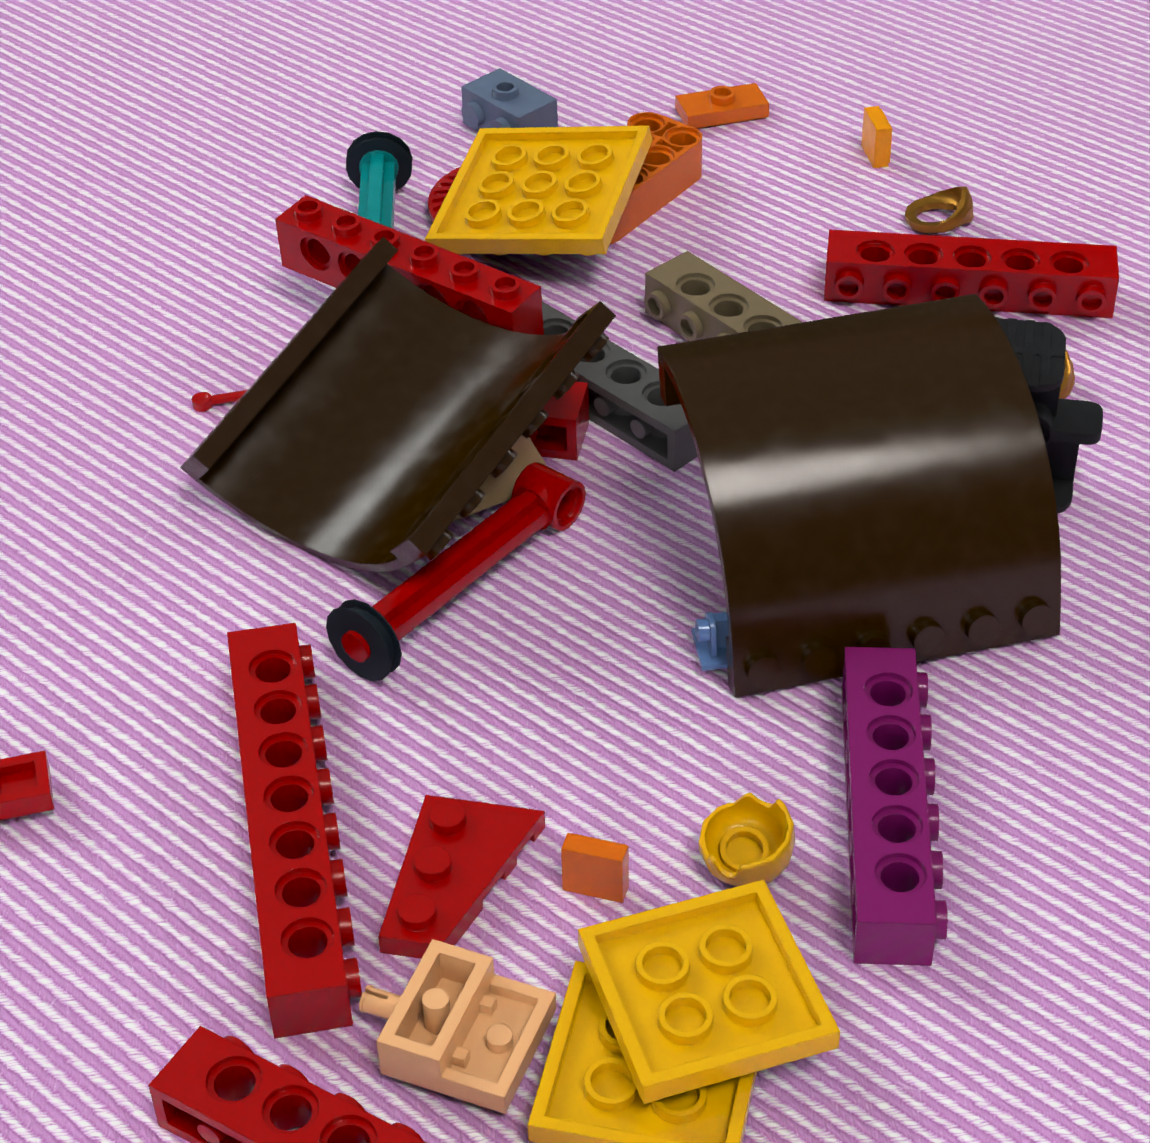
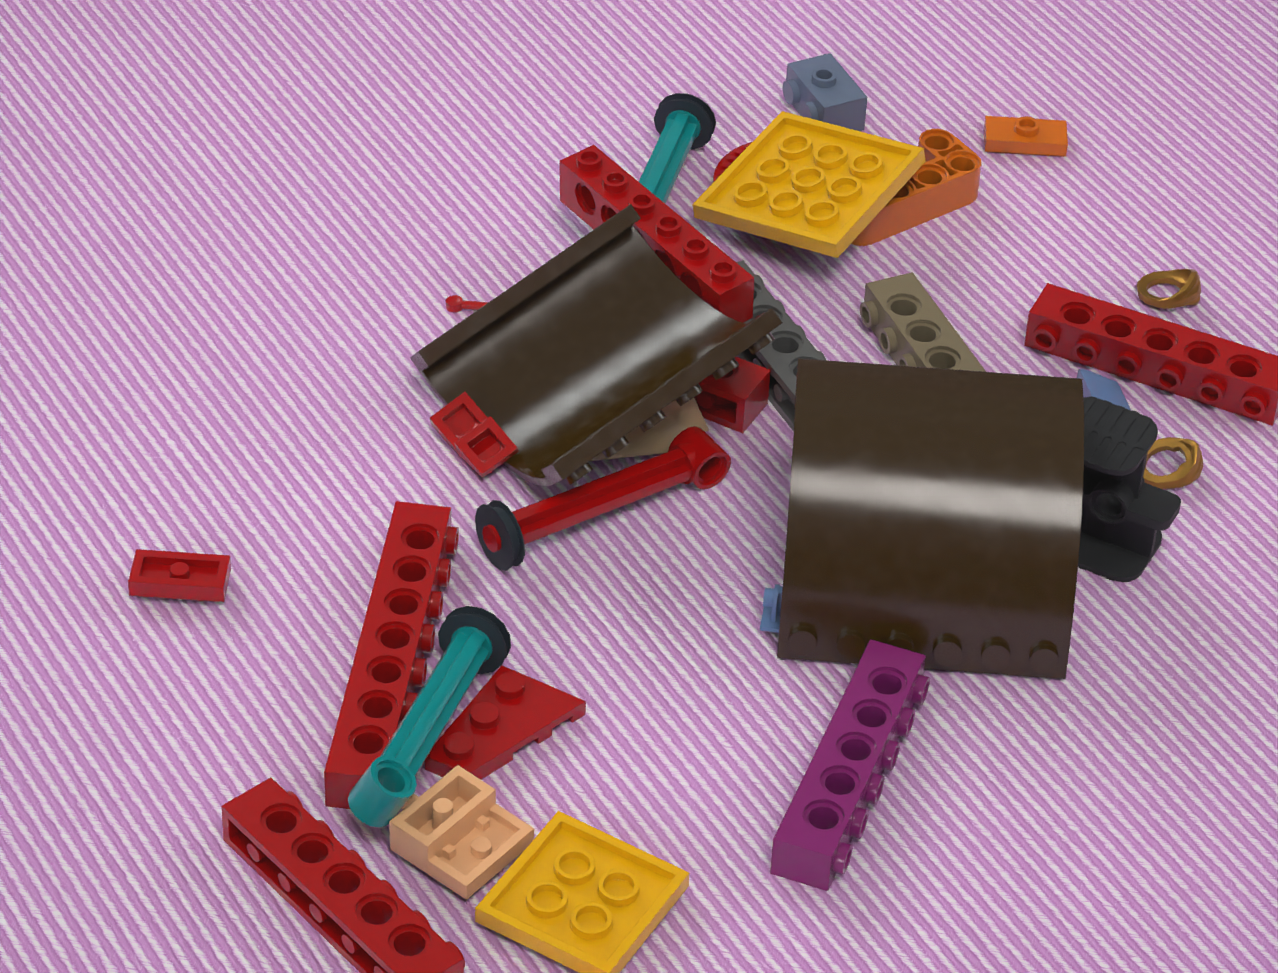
camera: 15 degrees right, 0 degrees up
orange tile [561,833,629,903] -> none
yellow plate [578,879,840,1104] -> none
yellow hair [698,793,795,887] -> none
light orange tile [861,106,893,168] -> none
none -> teal piece [348,606,511,828]
none -> red slope [429,392,519,478]

